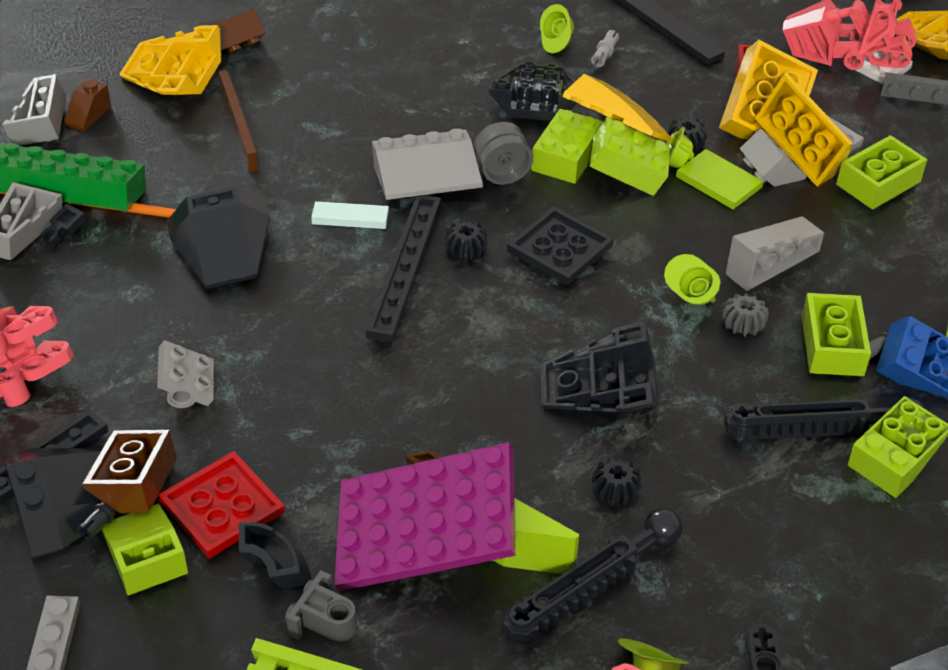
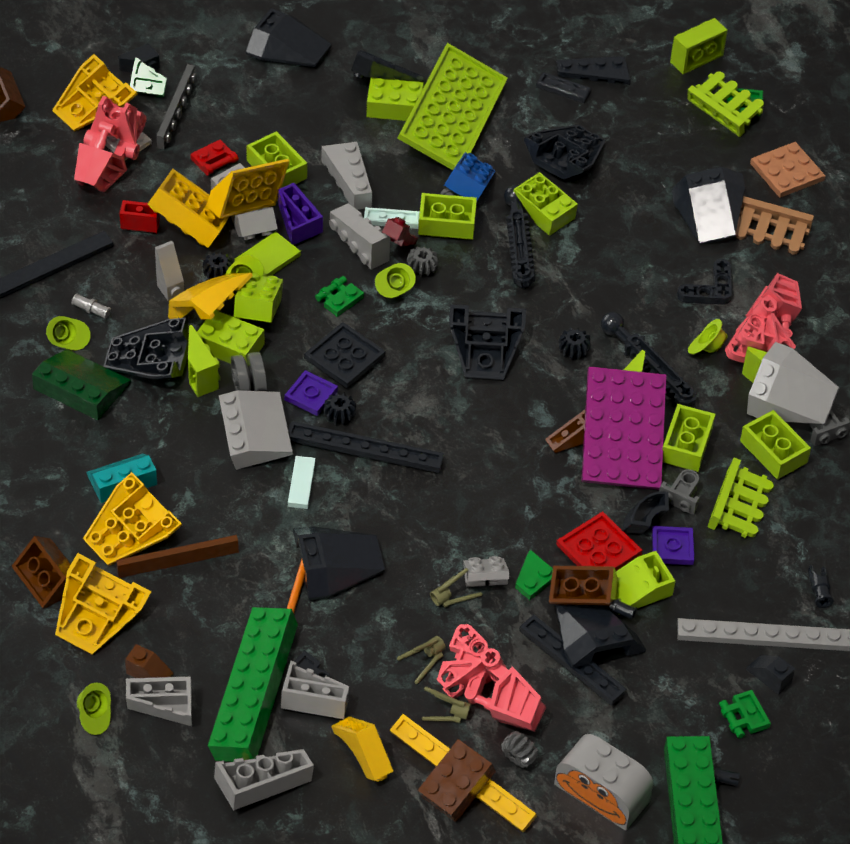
camera: 90 degrees left, 5 degrees up
none -> dark green slope [32,349,131,420]
none -> lime piece [77,682,111,735]
none -> yellow wedge [83,472,182,566]
none -> teal slope [87,454,157,503]
none -> light grey slope [155,241,184,300]
none -> lime slope [188,325,220,397]
none -> red plate [190,139,239,176]
none -> dark purple wedge [278,183,323,245]
none -> dark purple plate [284,370,338,416]
none -> green plate [315,276,364,317]
none -> light grey wedge [322,142,372,210]
none -> light aqua tile [364,207,420,229]
none -> dark red slope [382,217,418,246]
none -> olive plant [397,636,446,684]
none -> olive plant [430,568,483,608]
none -> green wing [515,550,553,600]
none -> dark purple plate [652,526,694,565]
none -> lime brick [662,404,715,472]

